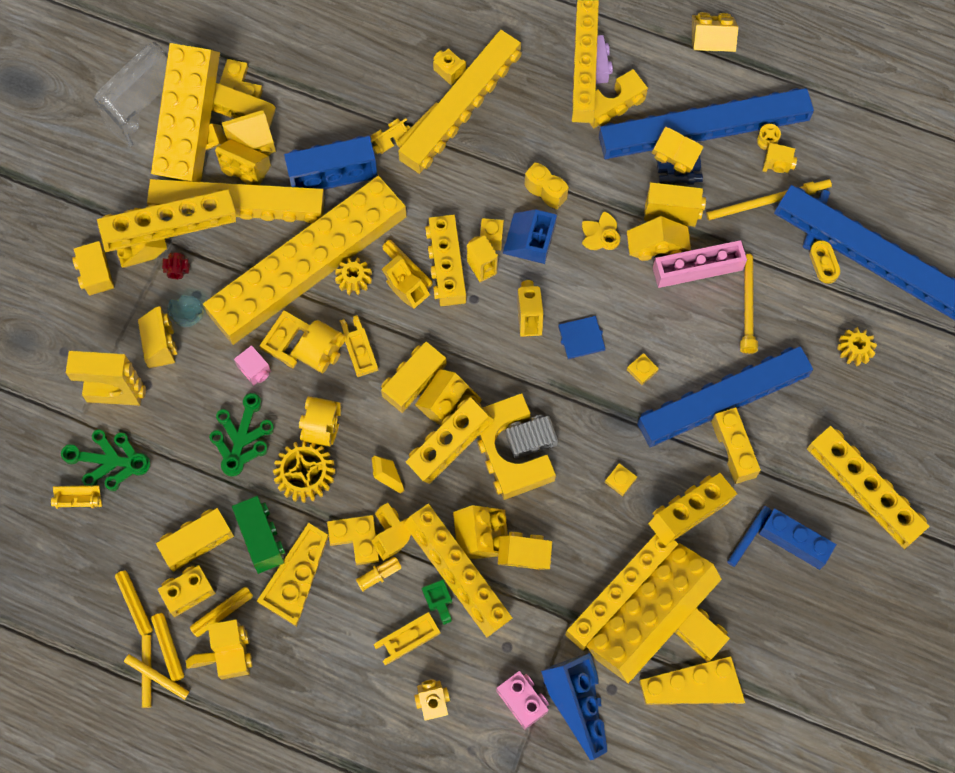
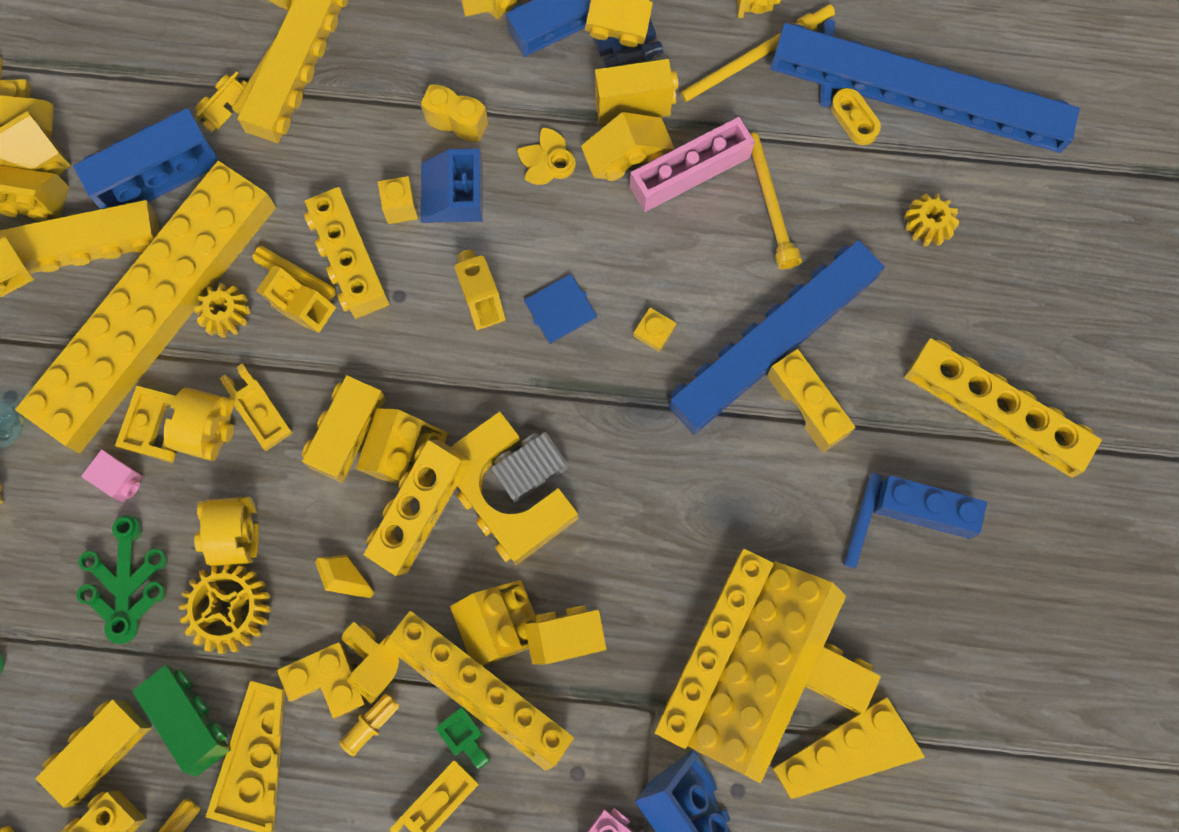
camera: 15 degrees left, 5 degrees up
yellow brick [467,235,498,282] -> none
yellow plate [605,463,637,496] -> none
yellow brick [648,473,737,546] -> none

